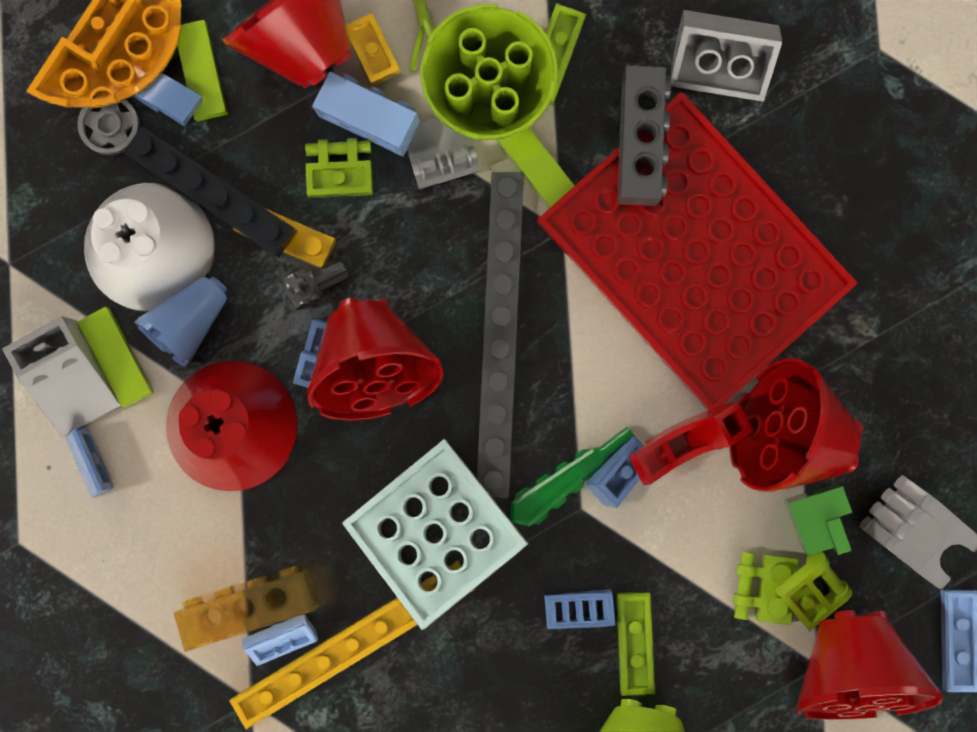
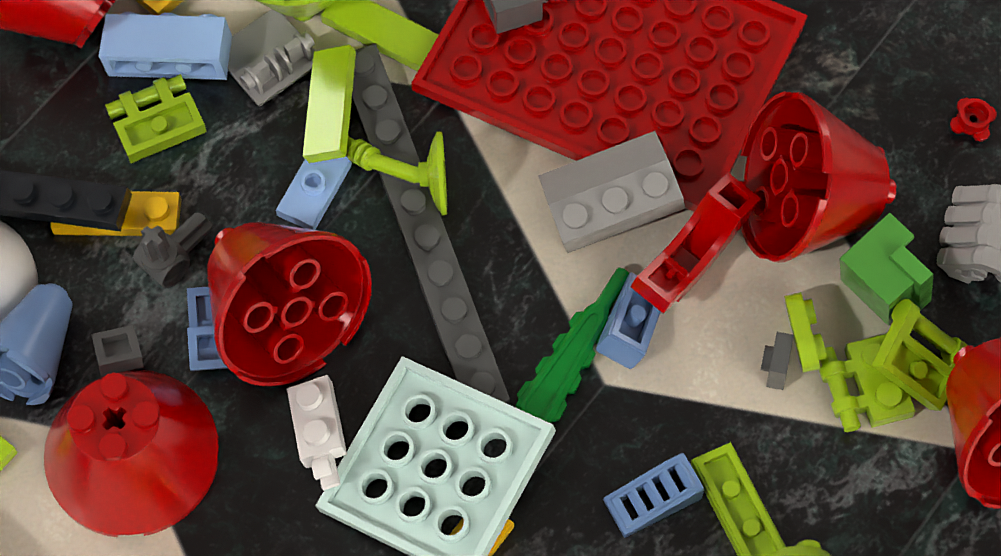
camera: 20 degrees left, 20 degrees down
none -> dark grey plate [91,325,144,377]
none -> light blue plate [276,157,352,230]
none -> white plate [287,375,347,490]
none -> lime tile [303,44,356,163]
none -> lime dish [346,131,447,215]
none -> light grey slope [539,131,685,253]
none -> dark grey plate [761,332,794,390]
none -> lime plate [784,292,827,373]
none -> red plate [950,98,997,141]

